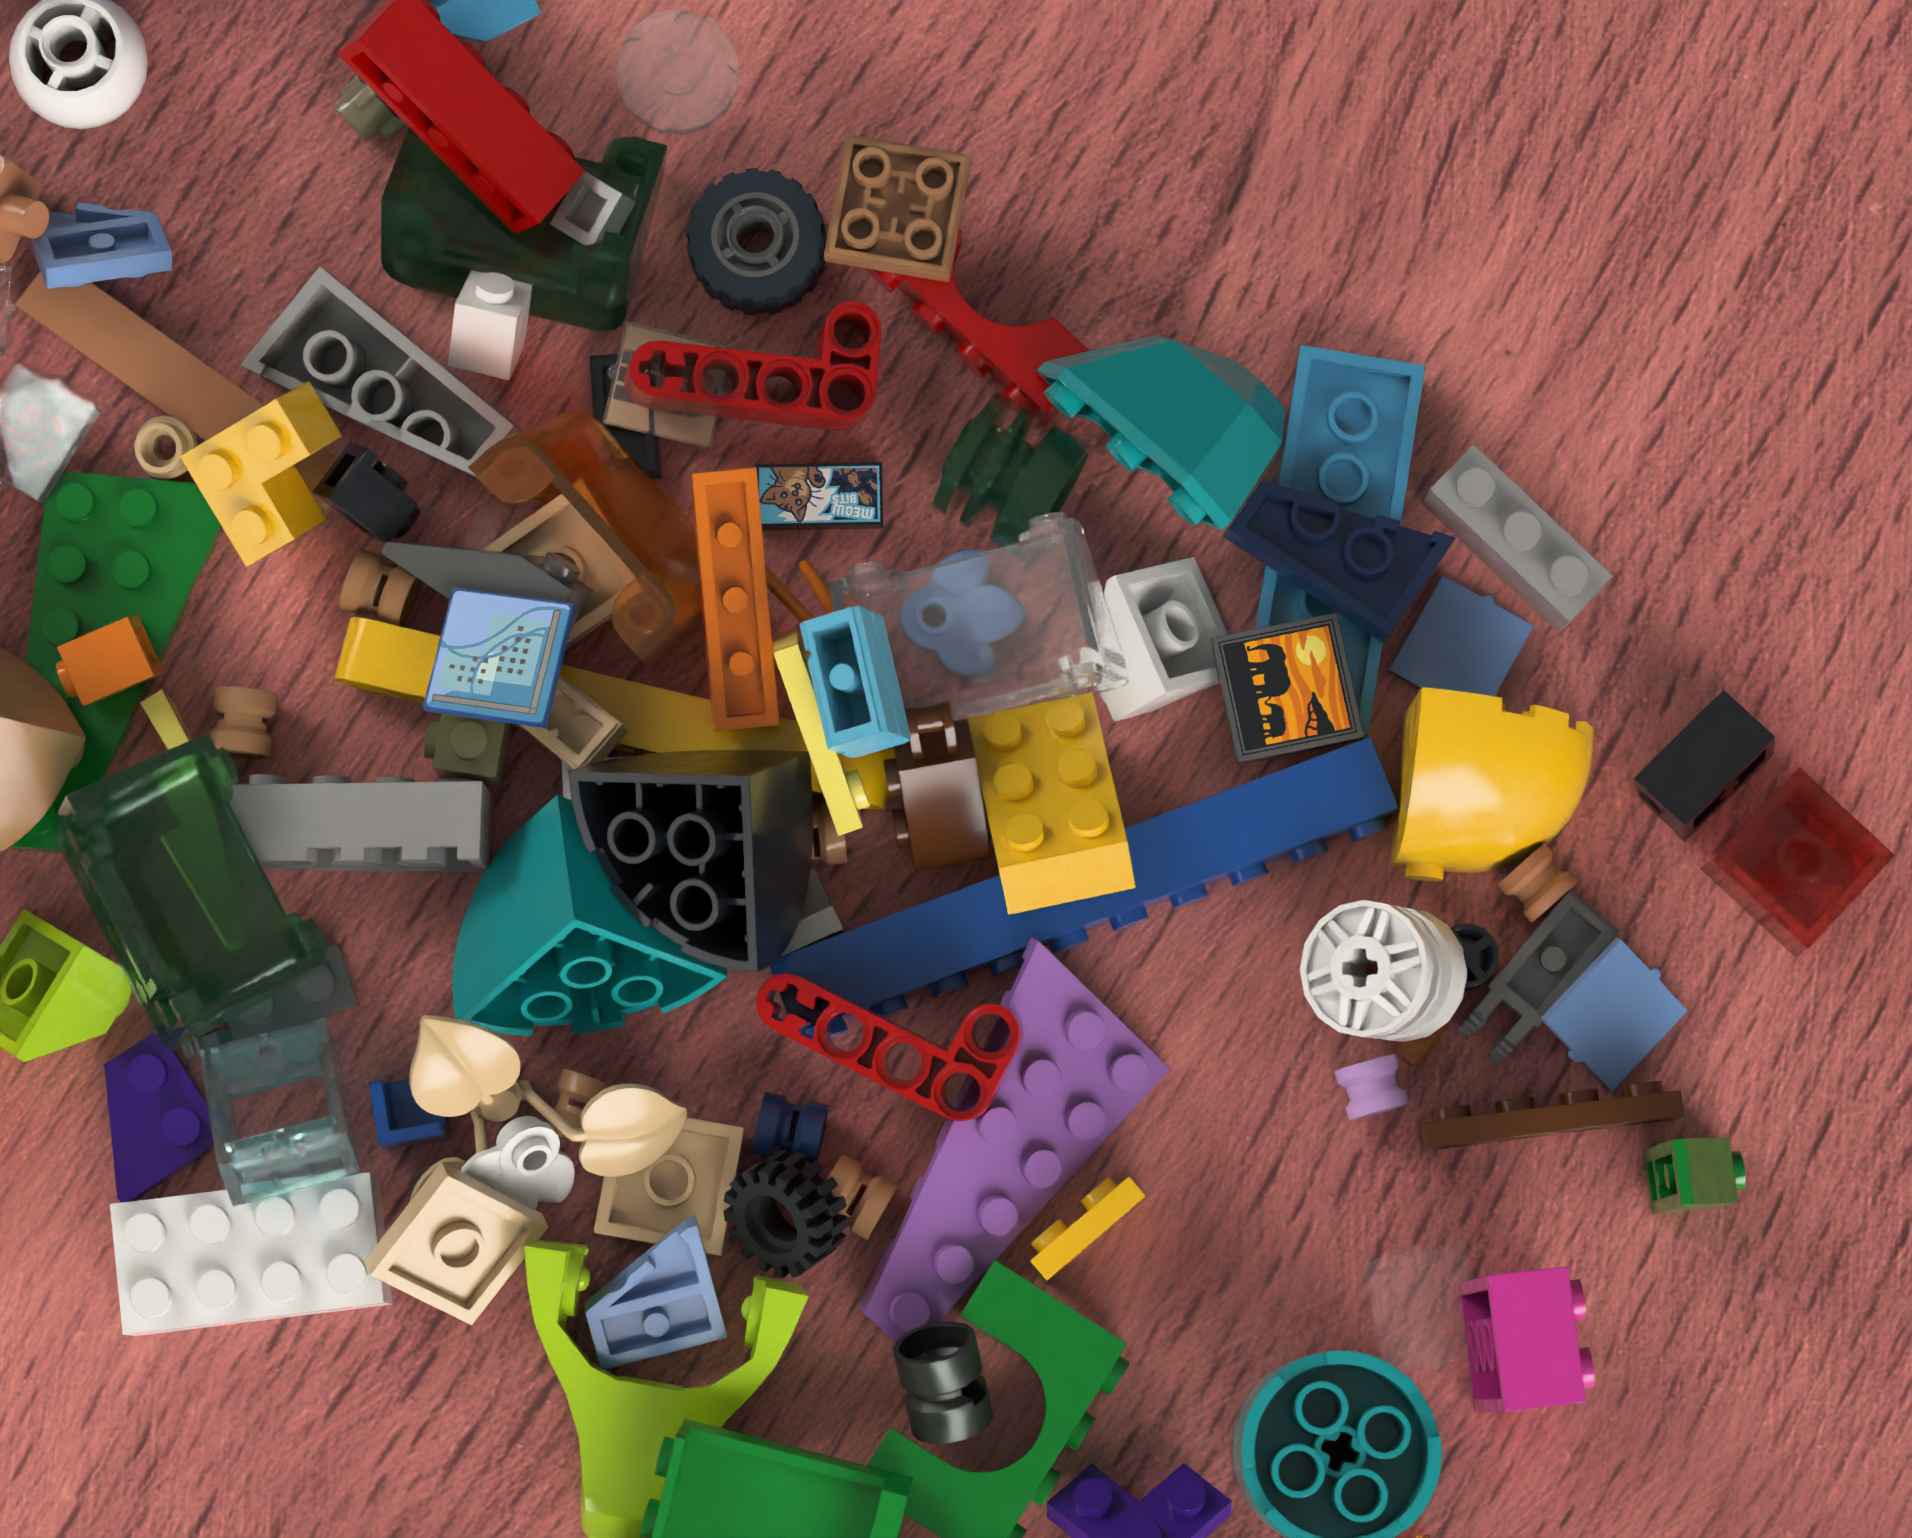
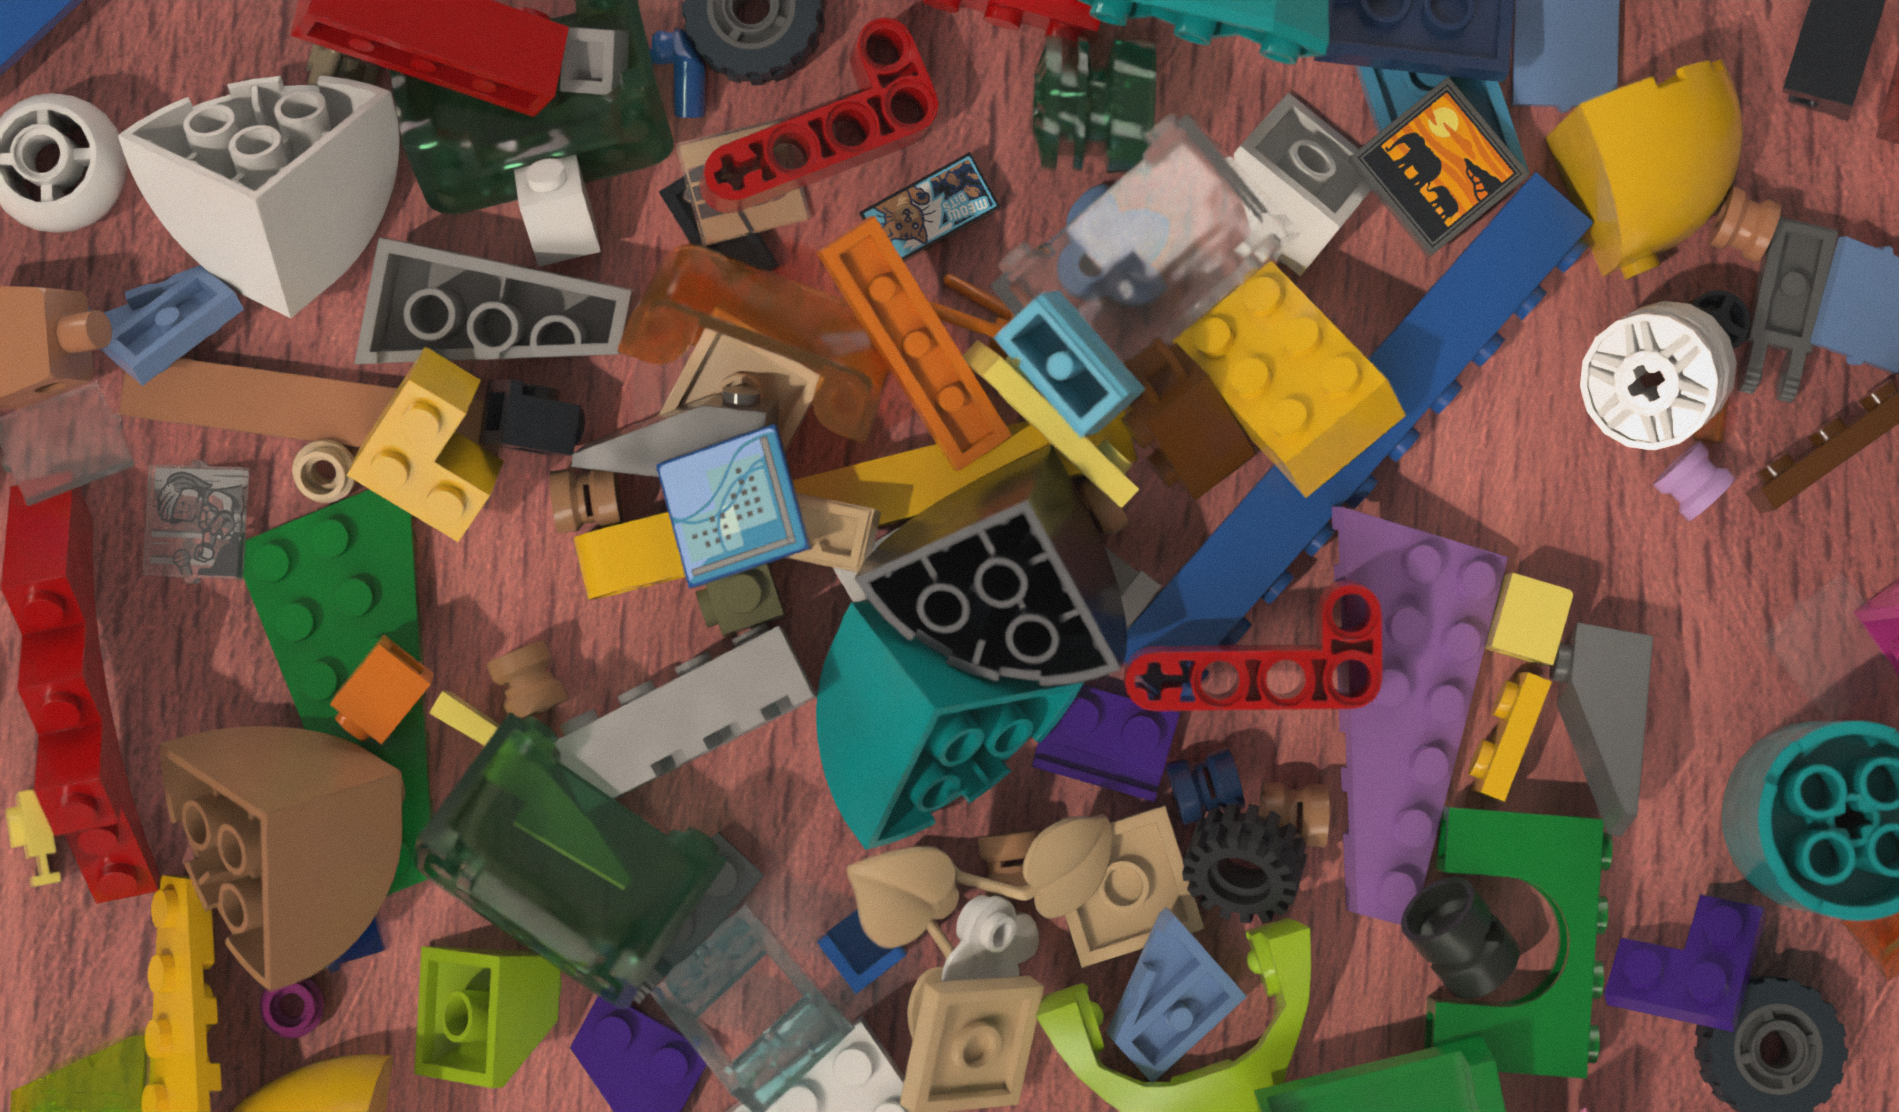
camera: 30 degrees left, 5 degrees up
none -> white brick [118,76,400,318]
none -> blue arm [652,27,706,118]
none -> dark purple plate [1031,685,1180,802]
none -> light yellow panel [1485,573,1573,666]
none -> dark grey slope [1550,622,1653,837]

